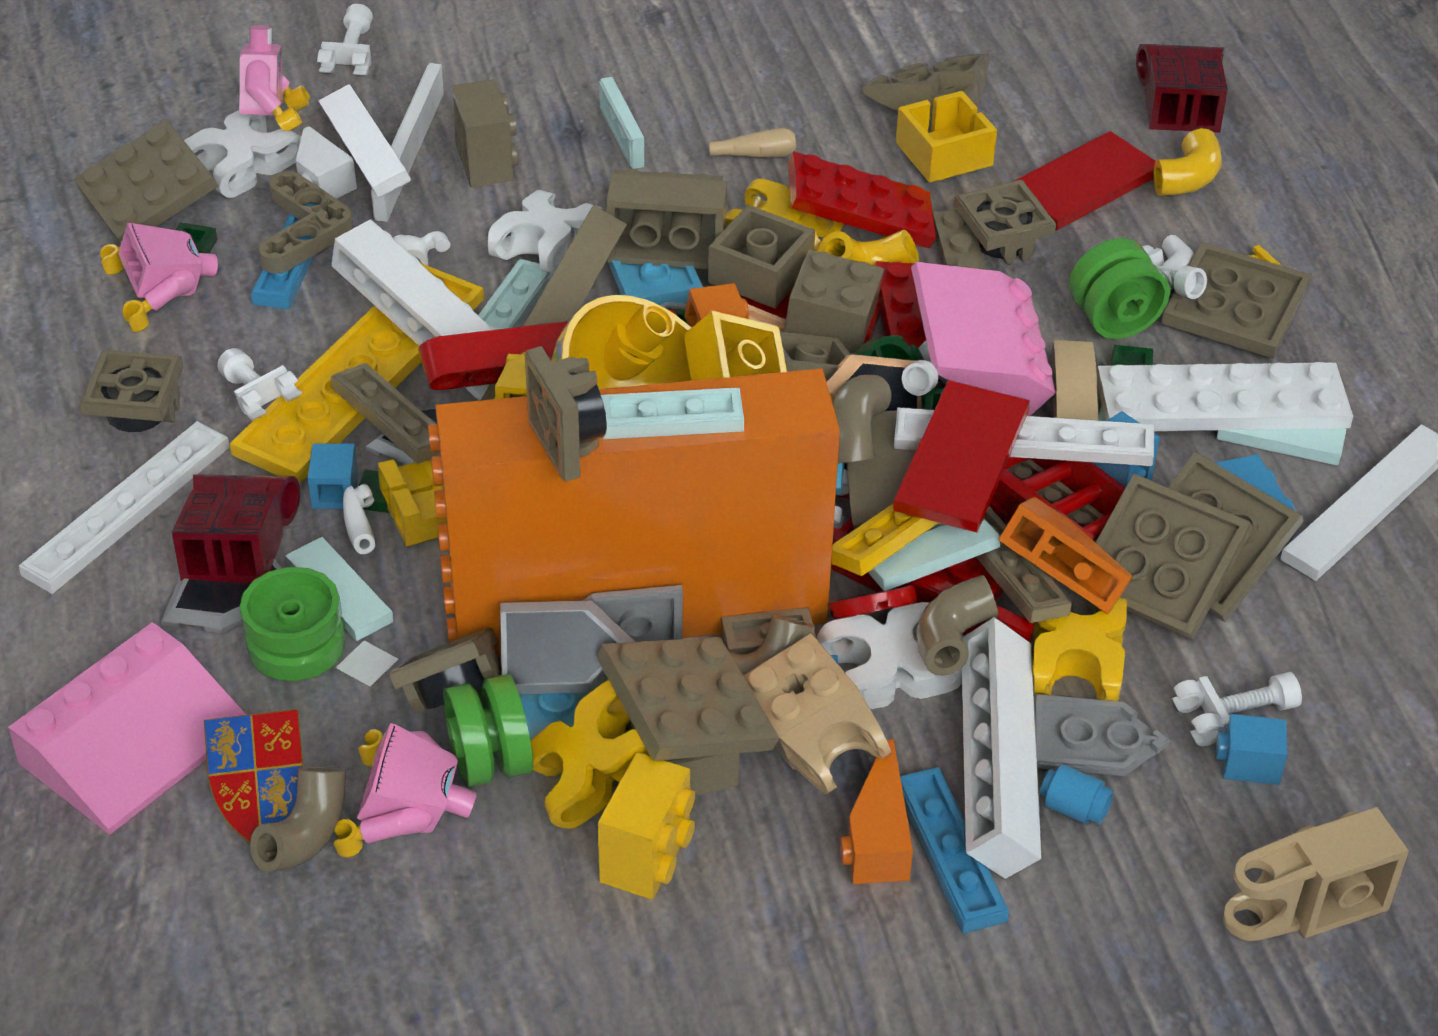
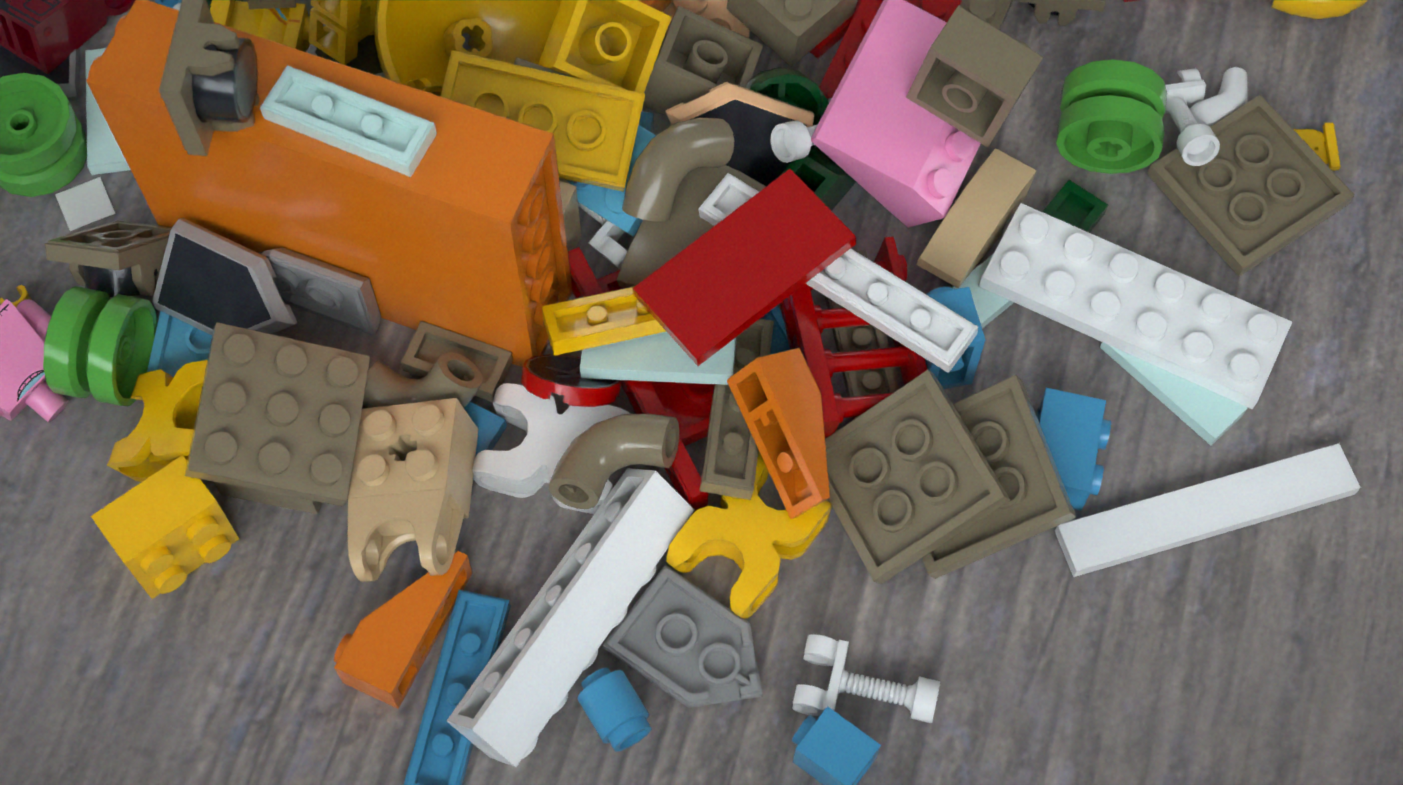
camera: 30 degrees right, 20 degrees up
none -> dark tan brick [906,5,1044,147]

